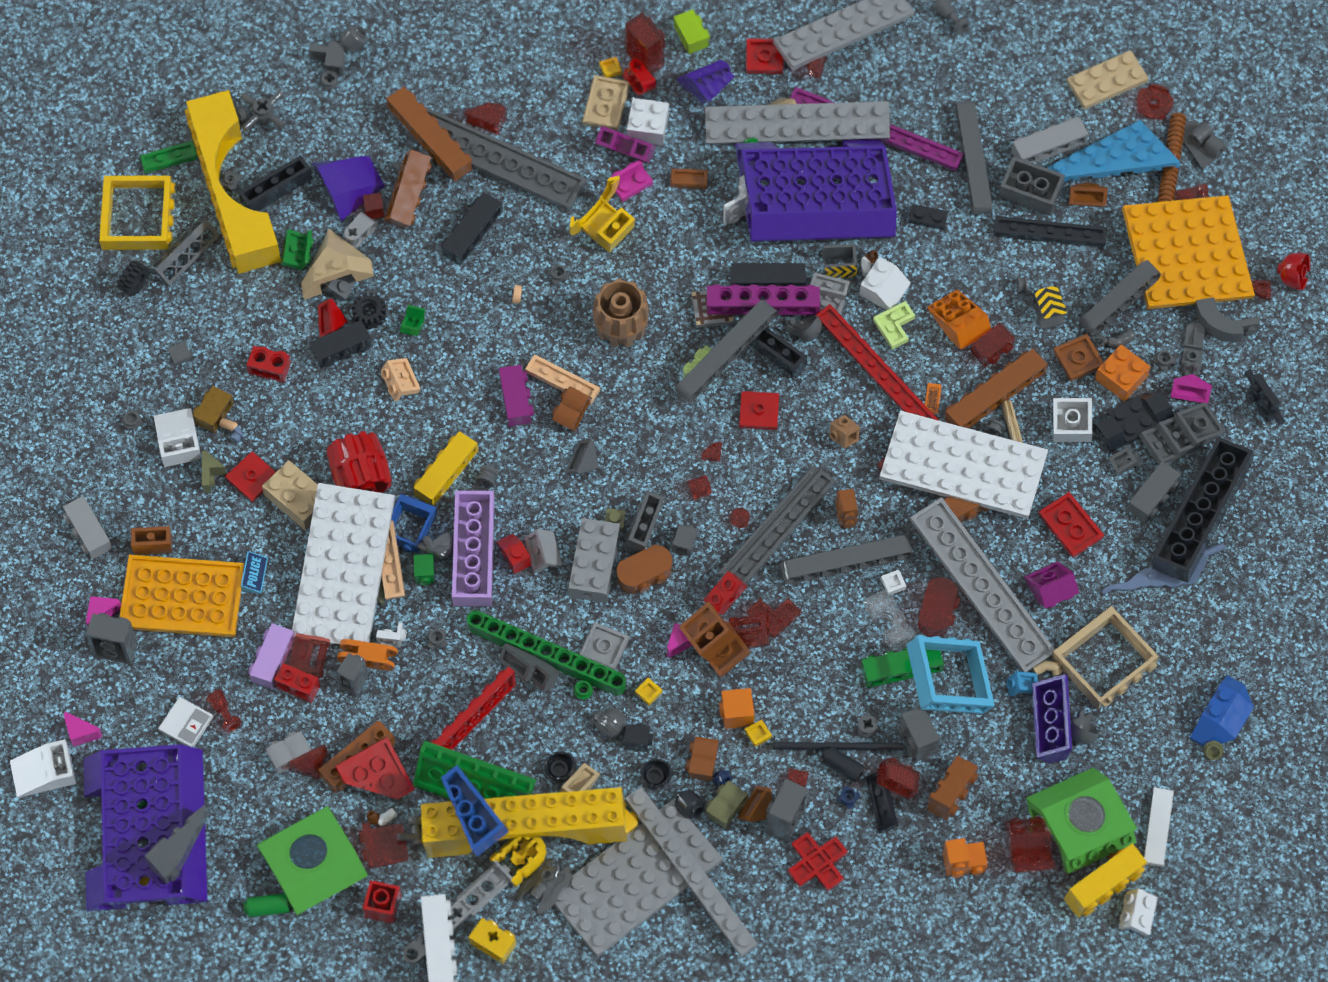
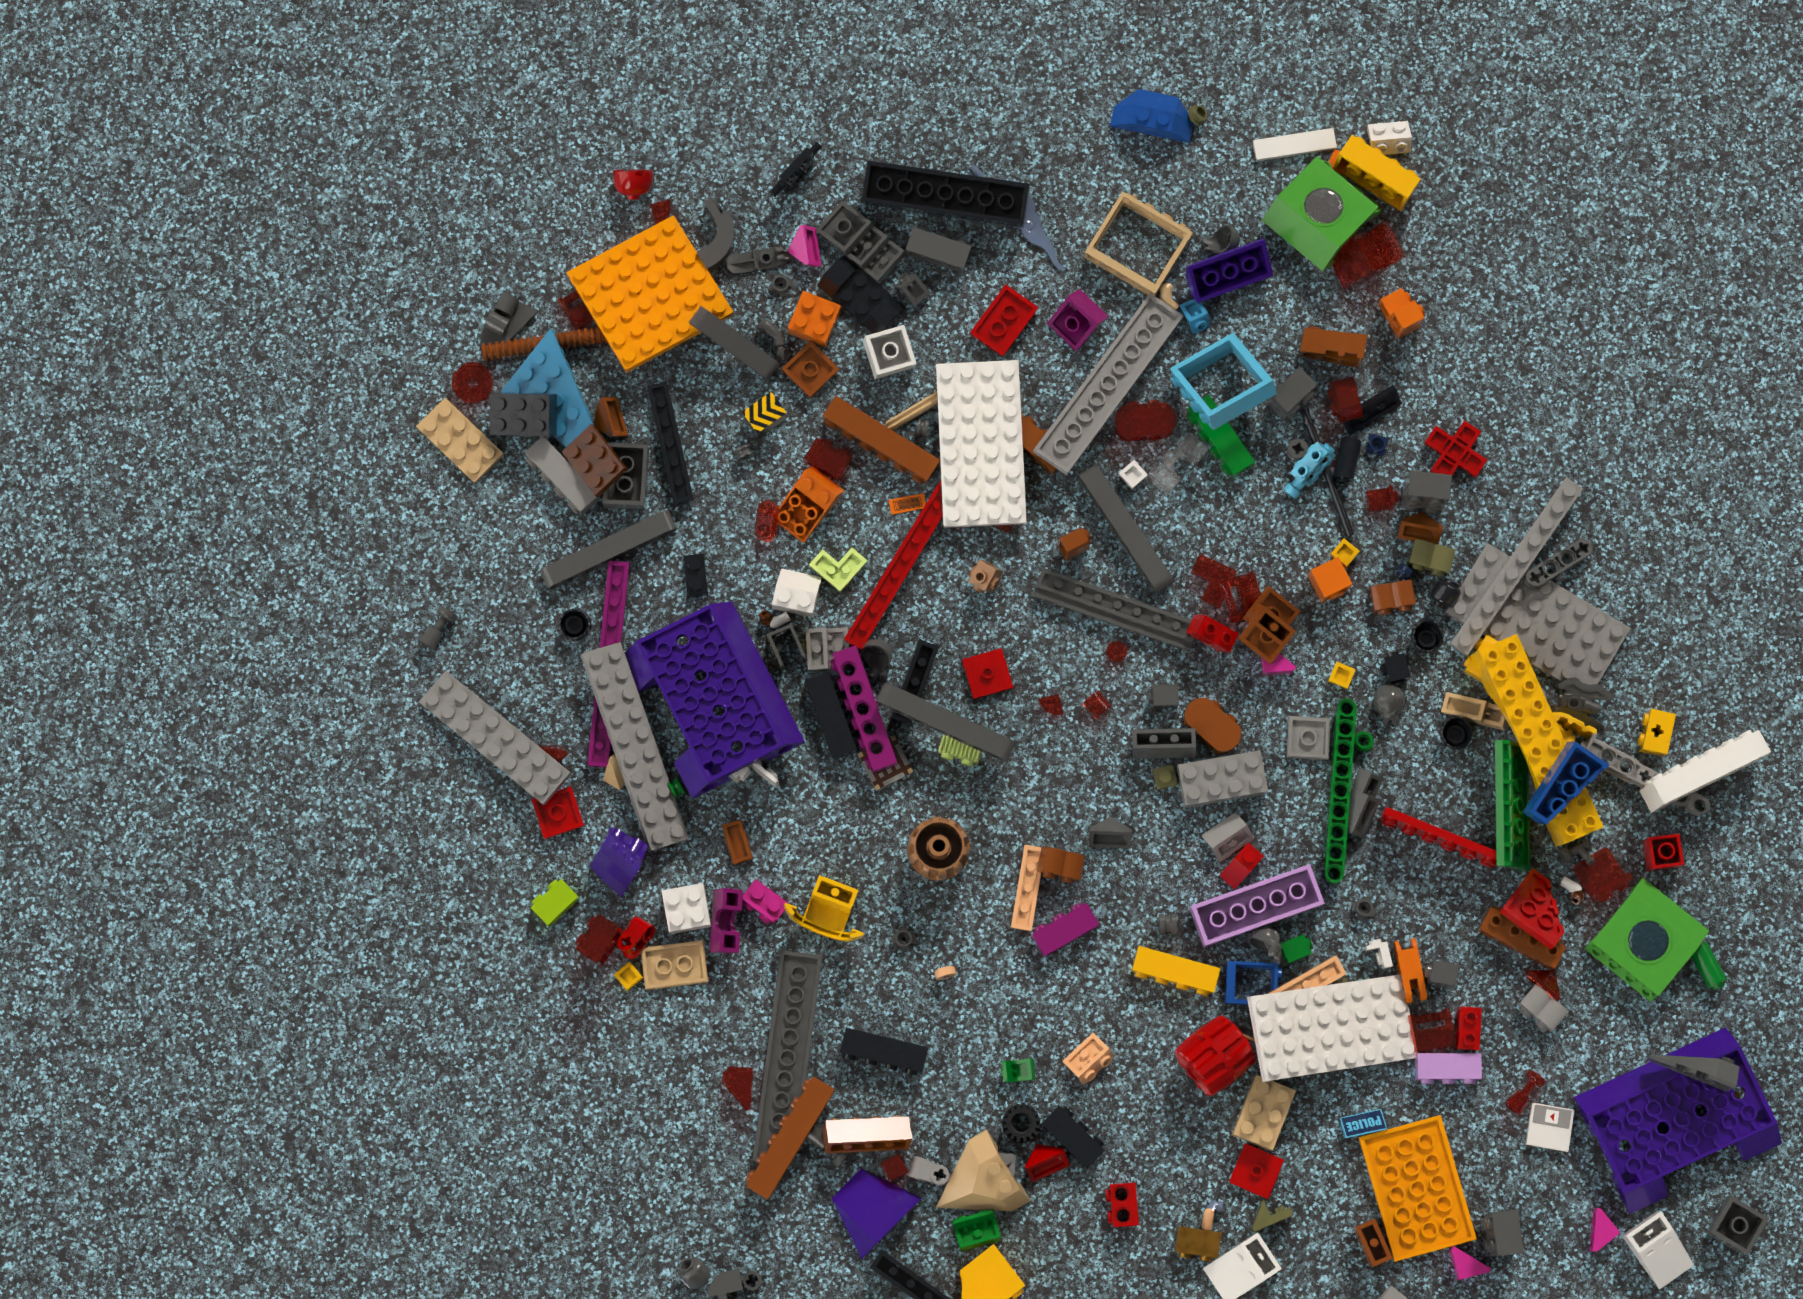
camera: 110 degrees left, 15 degrees up
none -> black brick [490,392,557,436]
none -> black hair [558,608,592,642]
none -> reddish brown plate [562,424,628,498]
none -> clear red plate [755,500,779,542]
none -> medium azure brick [1284,442,1336,499]
none -> dark grey beam [1523,539,1593,590]
none -> dark grey brick [1706,1196,1769,1255]

